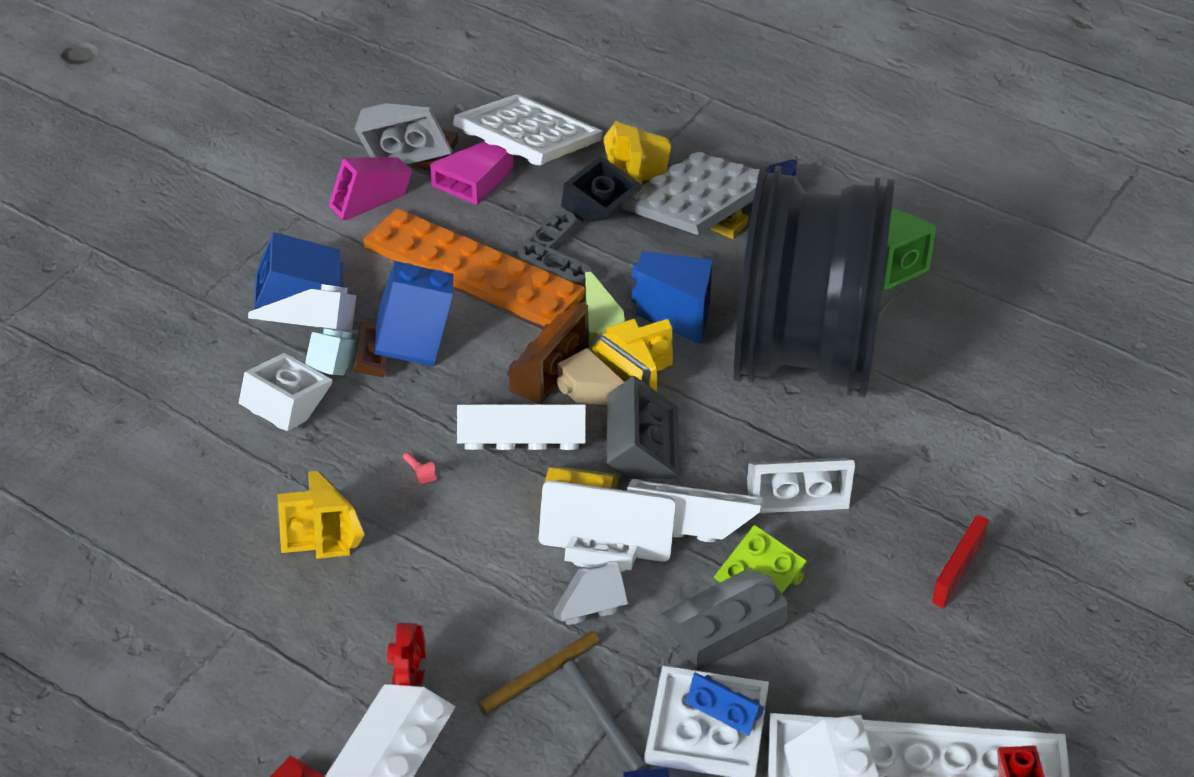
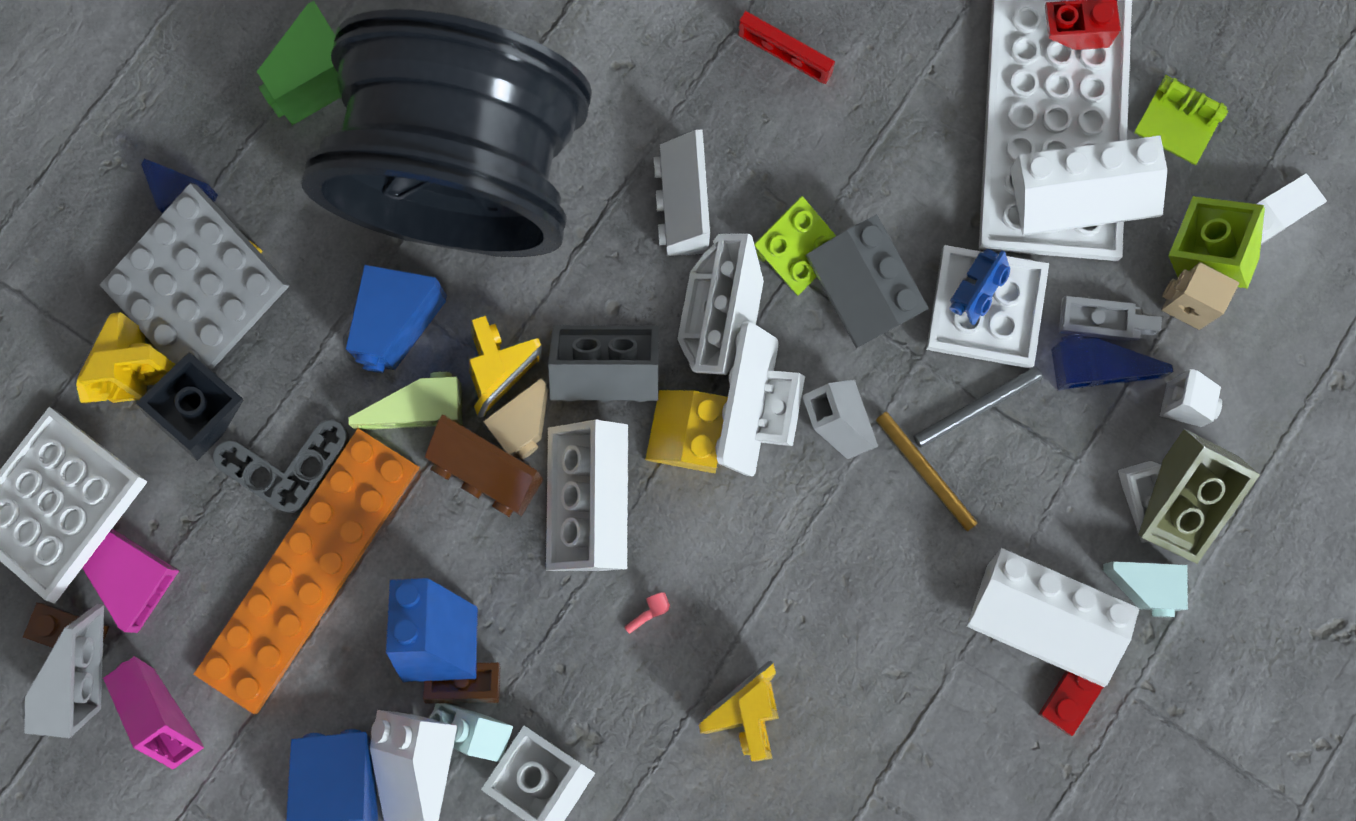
camera: 90 degrees left, 35 degrees up
red plate [387,623,426,687] -> none

